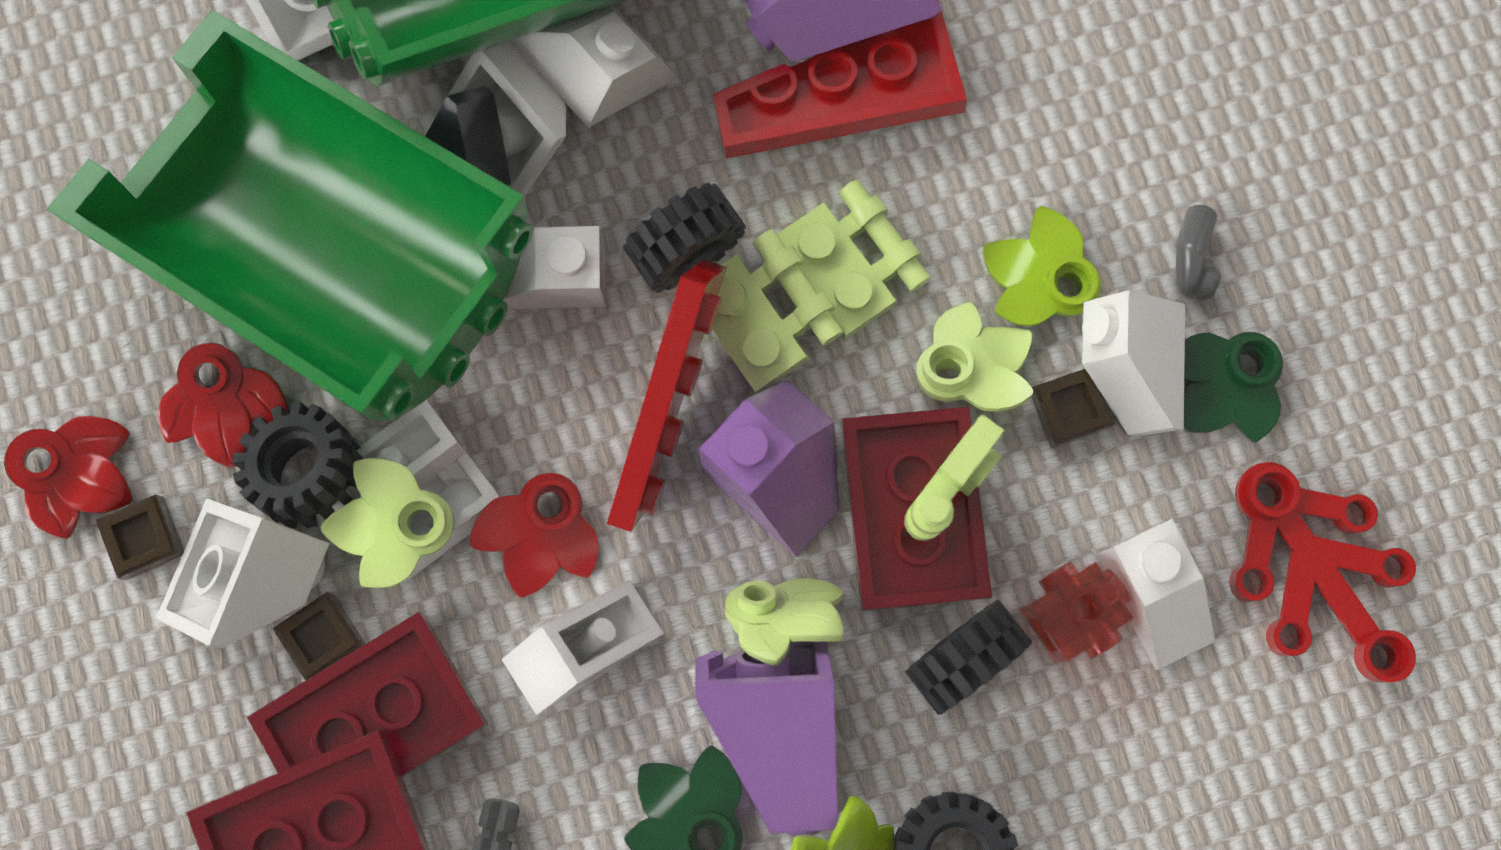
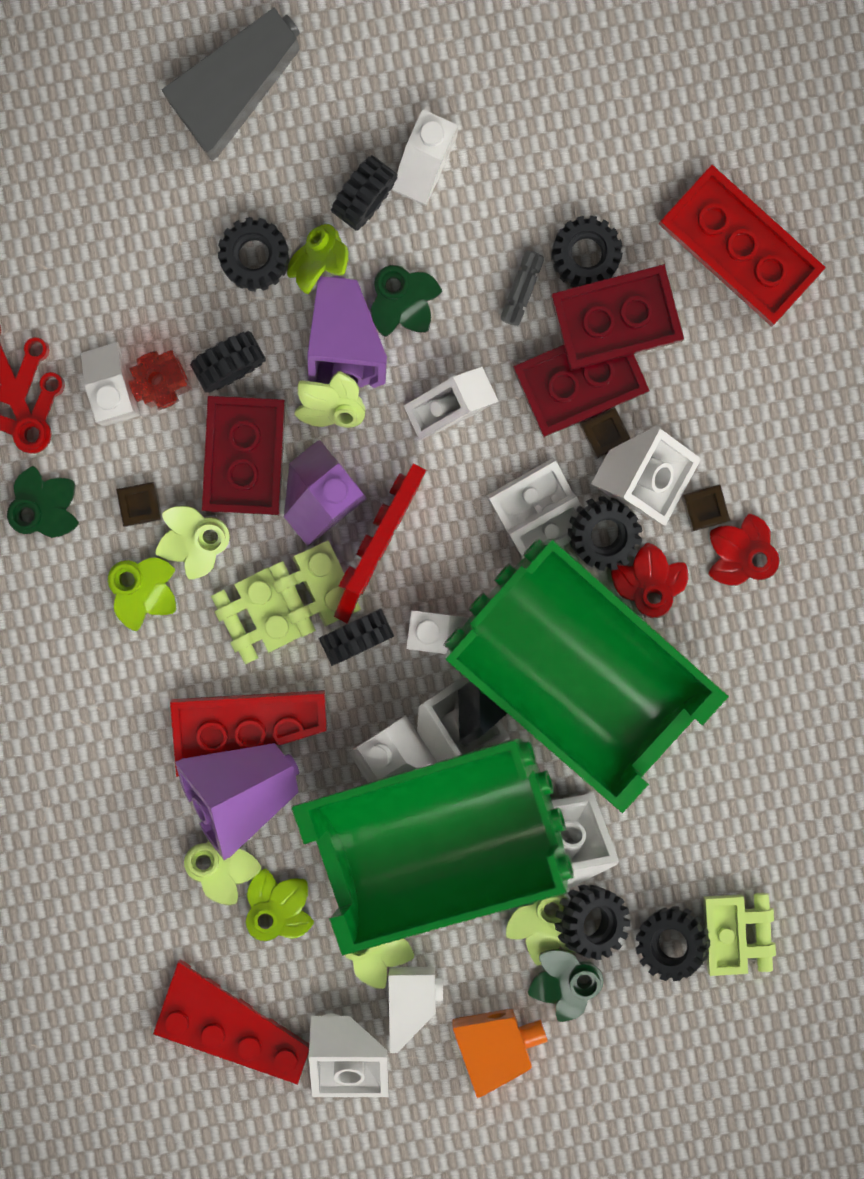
camera: 170 degrees left, 10 degrees up
yellowish green plate [320,458,454,588] -> none
red plate [469,473,599,598] -> none
yellowish green plate [904,414,1004,541] -> none
white slope [1082,290,1185,437] -> none
dark grey arm [1175,205,1221,300] -> none

